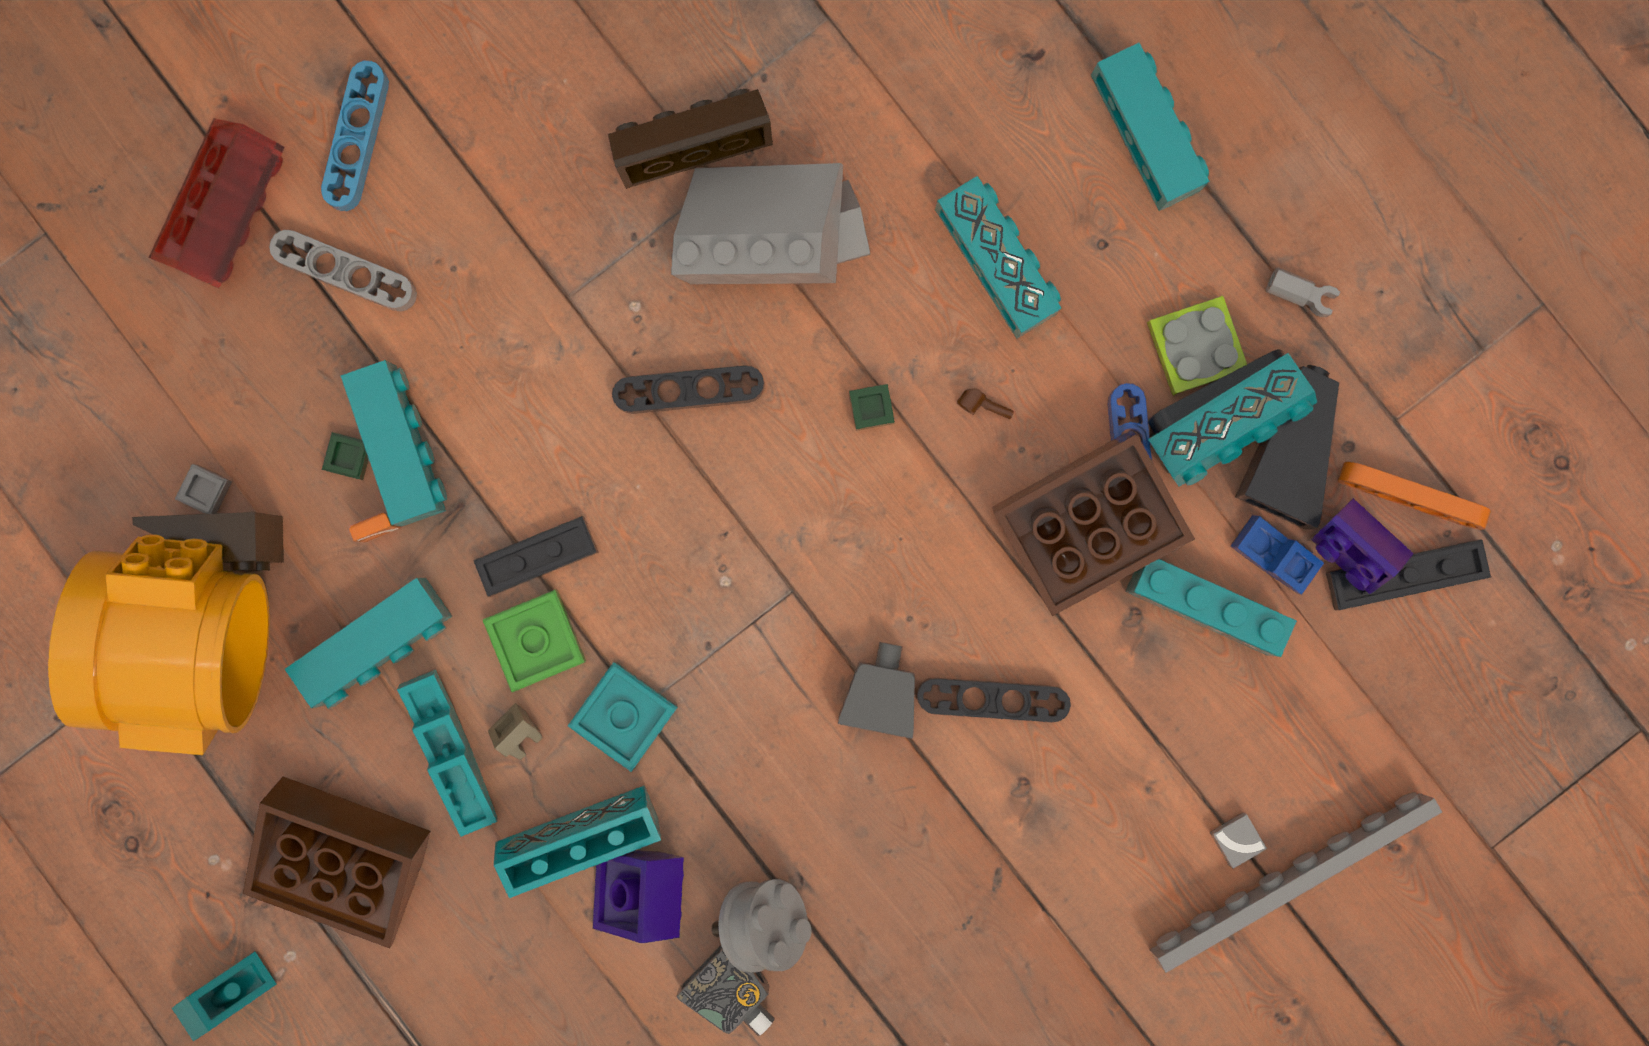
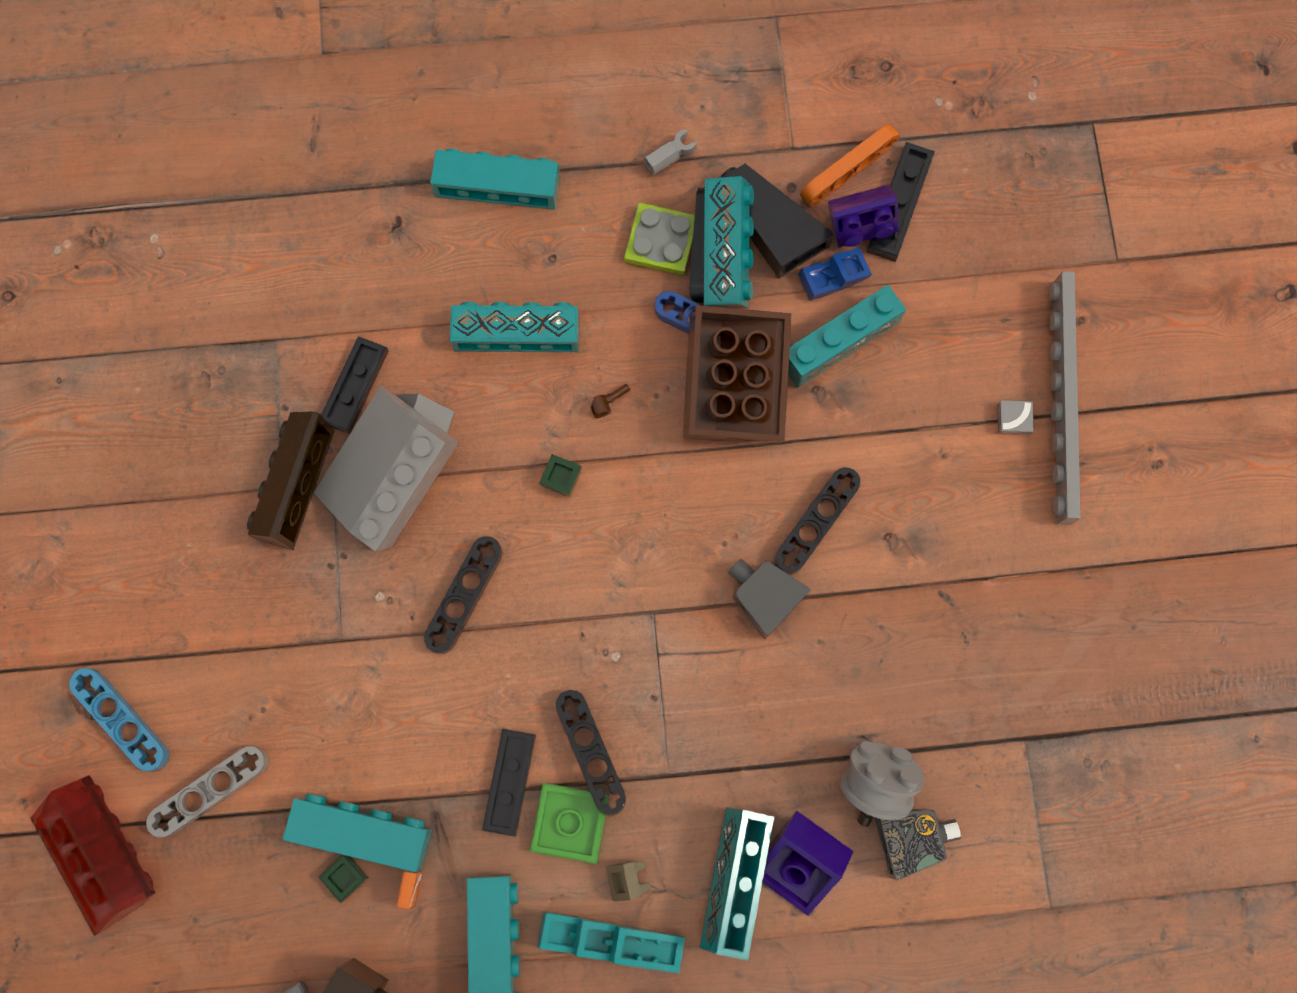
camera: 55 degrees left, 10 degrees down
teal tile [568,662,678,772] -> none
none -> black tile [321,336,389,434]
none -> black beam [556,690,626,816]

